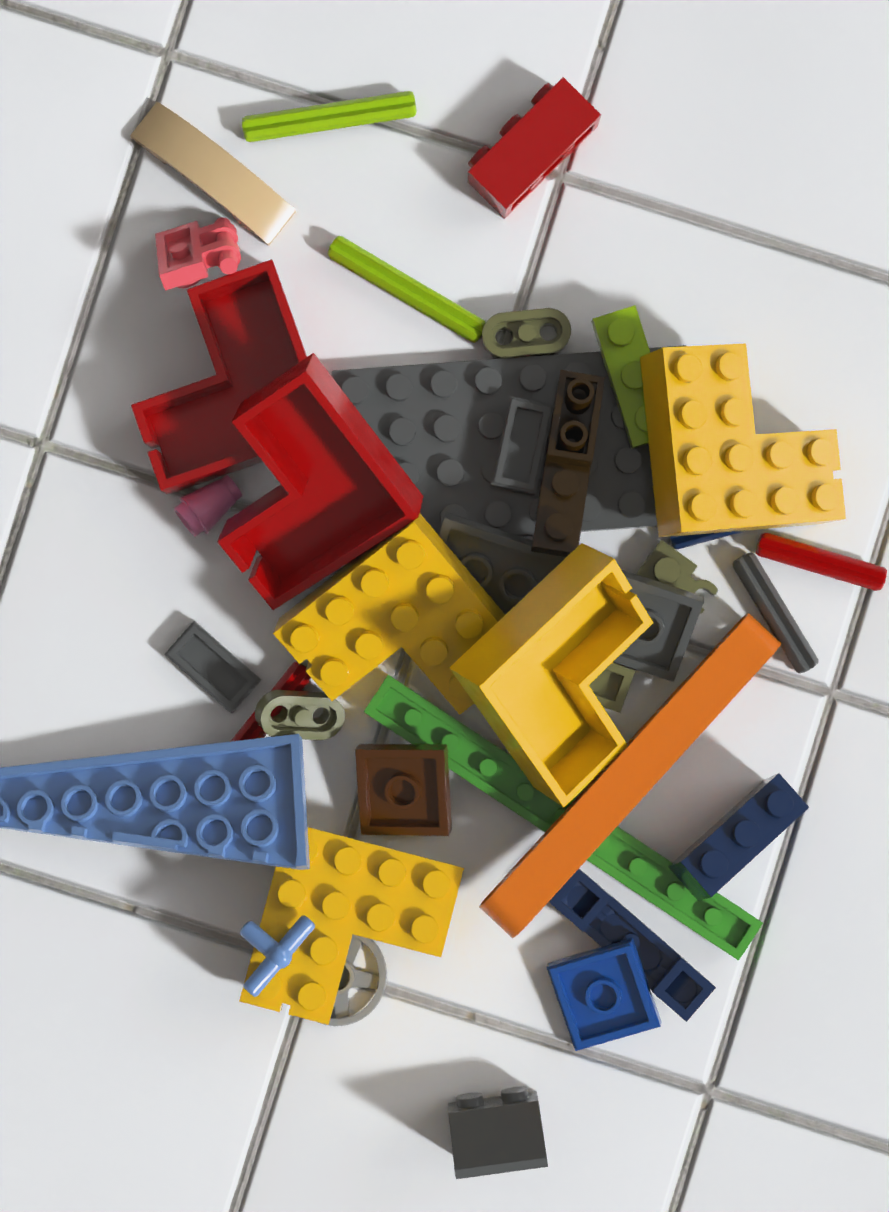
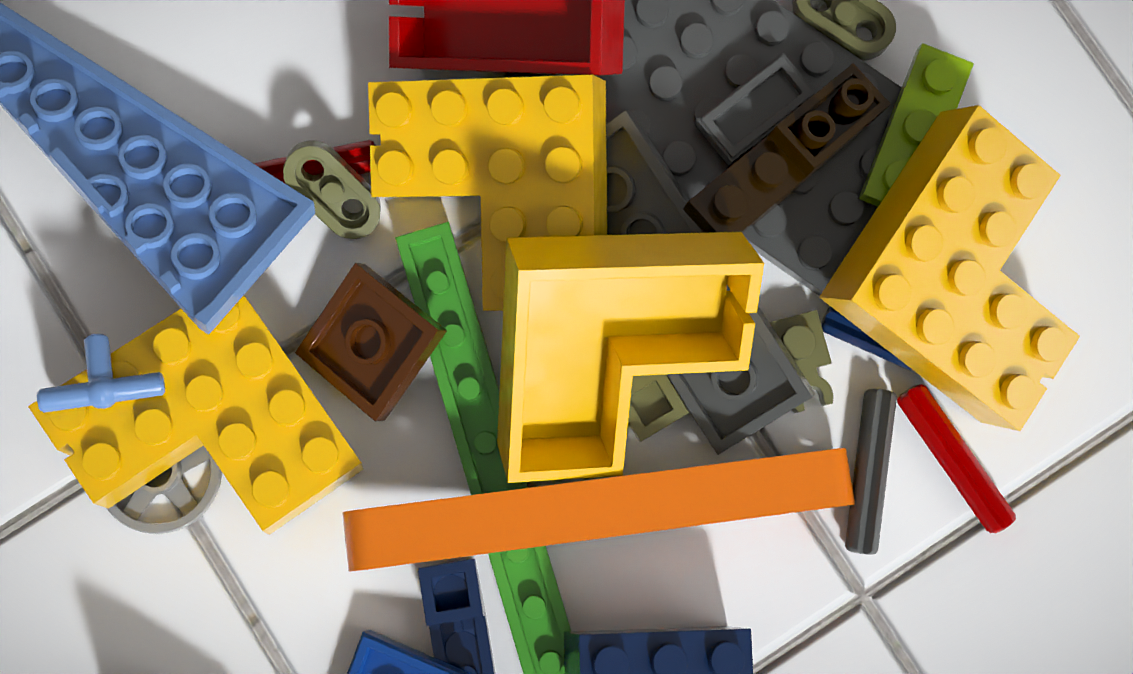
camera: 35 degrees right, 5 degrees down
dark grey tile [164,621,262,713] -> none

